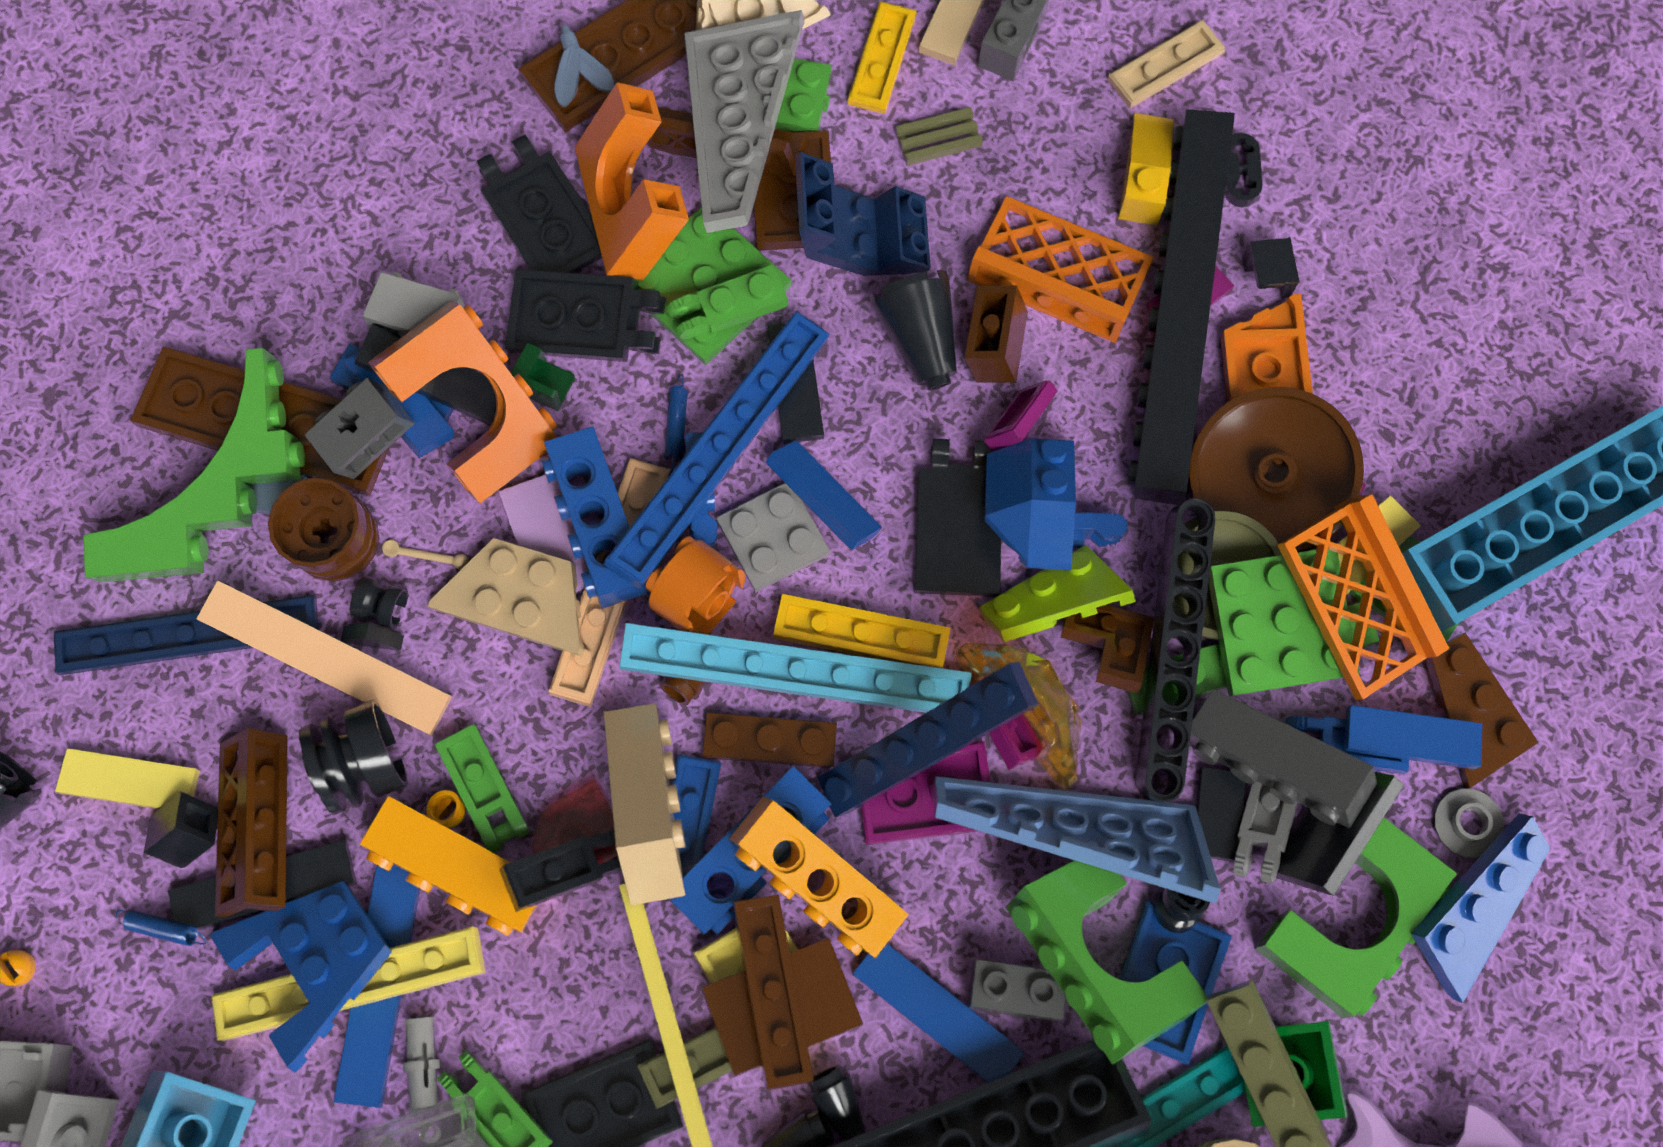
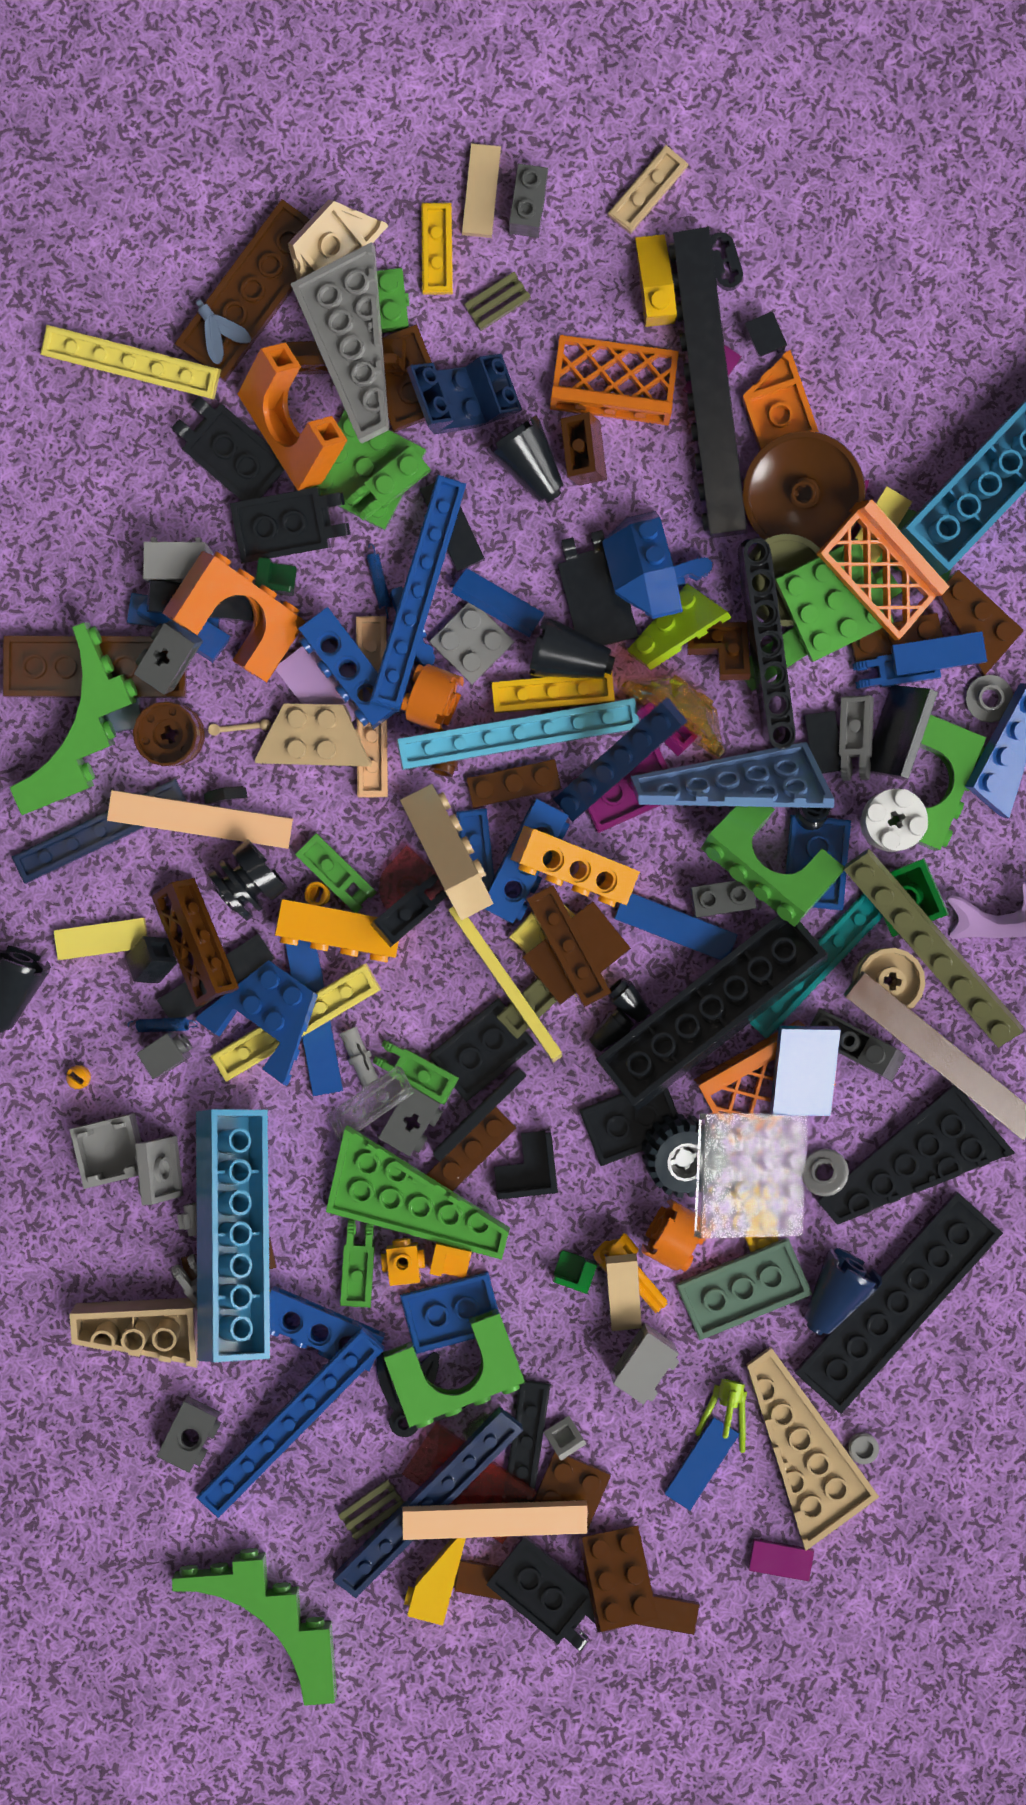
camera: 20 degrees left, 15 degrees up
black wheel [350,576,408,629] -> none
magenta tile [984,380,1058,452] -> none
dark grey brick [1190,689,1377,828] -> none
none -> light yellow tile [40,325,221,399]
none -> dark grey brick [136,1031,193,1079]
none -> black cone [529,616,616,679]
none -> reddish brown plate [851,613,943,663]
none -> white brick [860,789,928,852]

